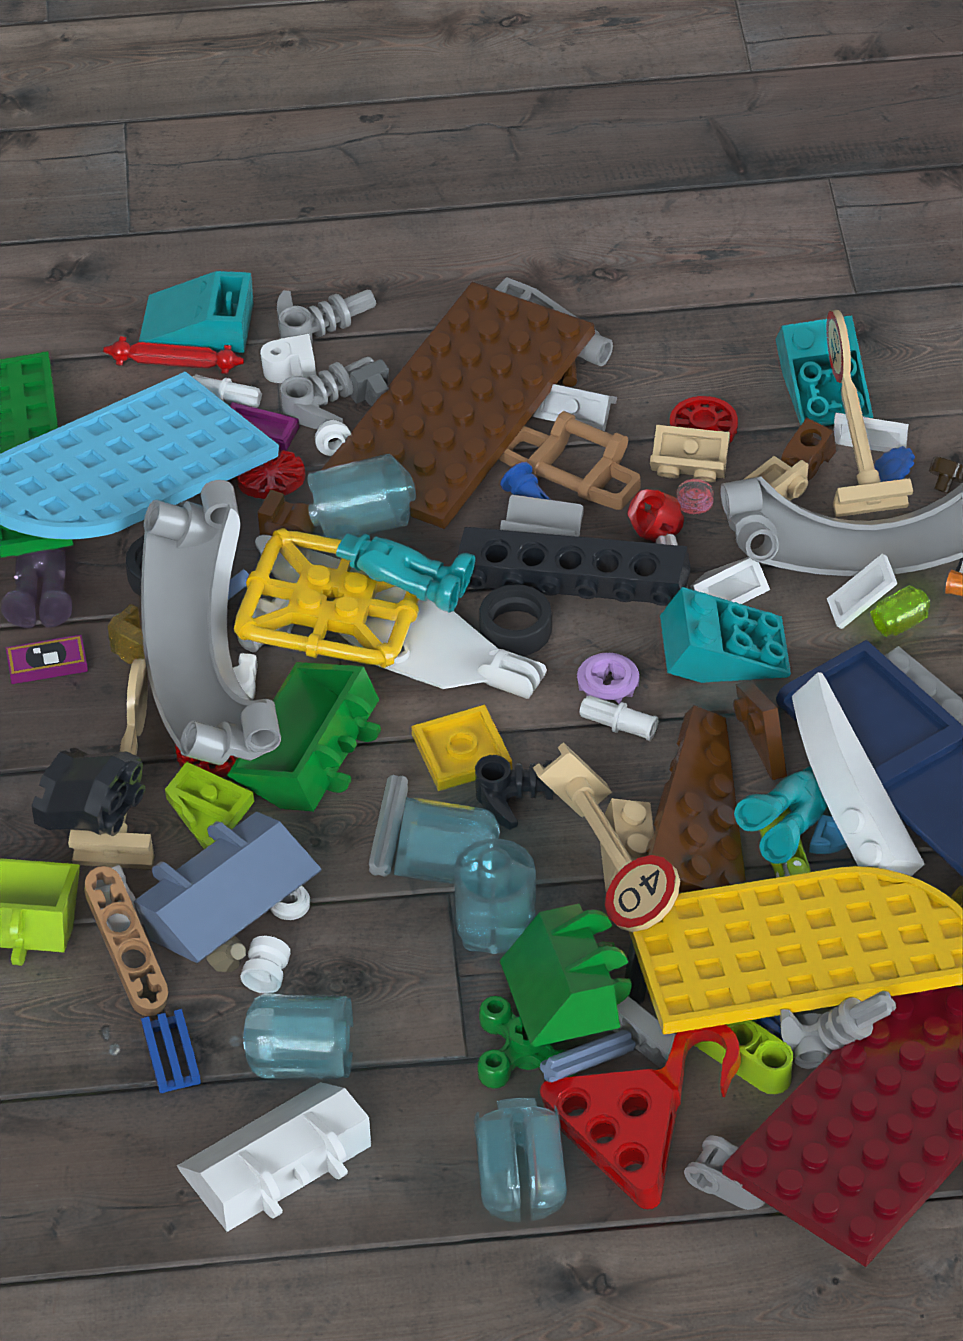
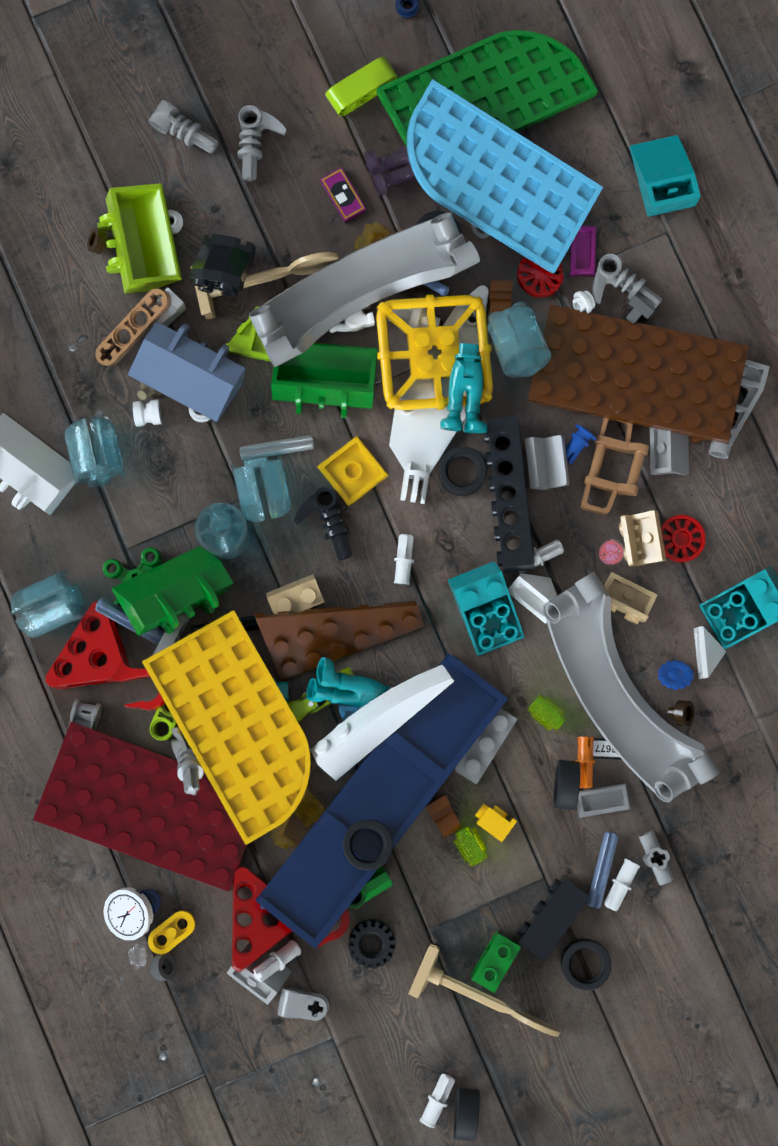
camera: 70 degrees right, 35 degrees up
red wheel [103,336,244,375] -> none
blue tile [141,1009,201,1093] -> none
white axle [193,374,262,408] -> none
white leg [260,334,316,383] -> none
light grey piece [277,290,376,346] -> none
tan piece [533,742,680,932] -> none
lavender gear [577,653,639,704] -> none
red piece [627,489,684,543] -> none
reddish brown wing [733,680,787,780] -> none
reddish brown leg [781,417,836,481] -> none
tan piece [826,310,913,517] -> none
white slope [827,554,897,629] -> none

